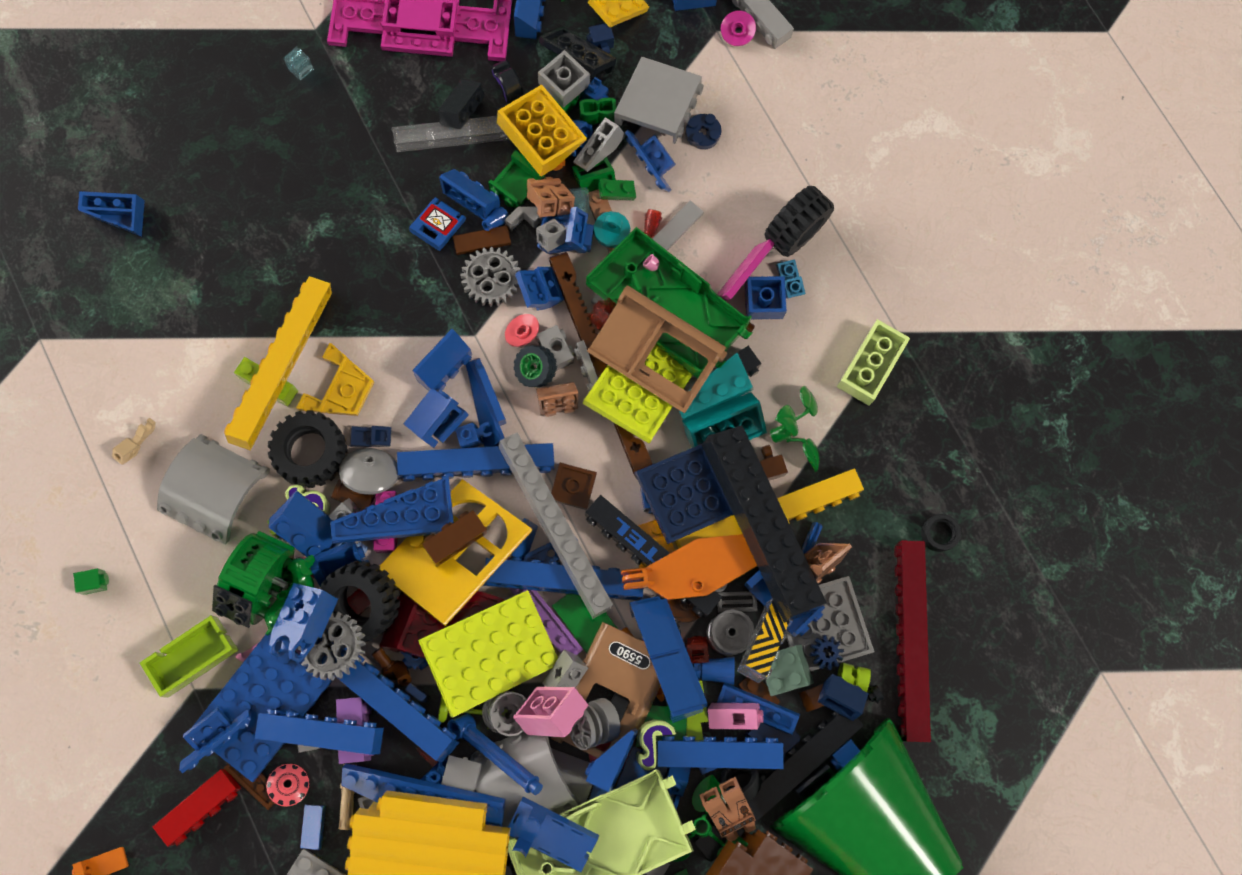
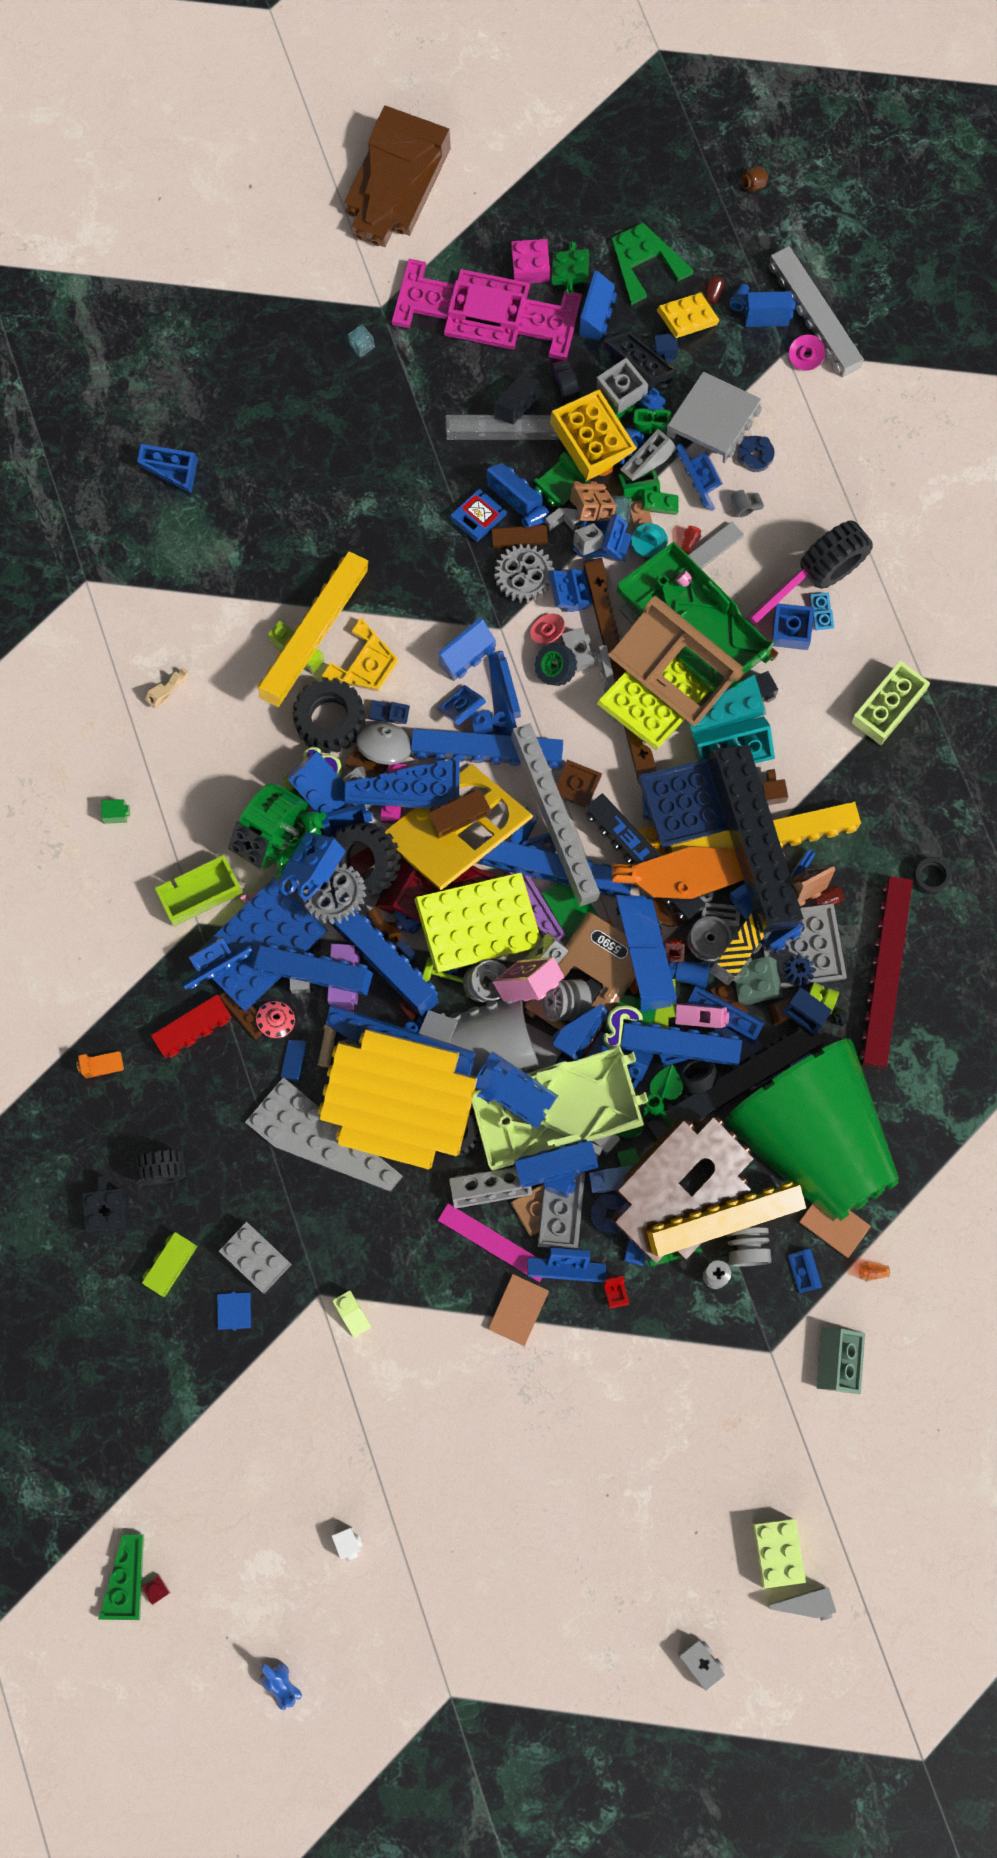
camera: 20 degrees right, 0 degrees up
light grey hinge [157,434,270,545] -> none
blue panel [403,388,462,448] -> none
blue piece [447,713,543,795] -> none
nougat slope [536,382,578,417] -> none
clear red brick [588,297,617,331] -> none
nougat hips [700,777,756,842] -> none
green plant [770,386,820,472] -> none
none -> dark grey piece [731,490,764,518]
none -> clear red cone [815,886,845,906]

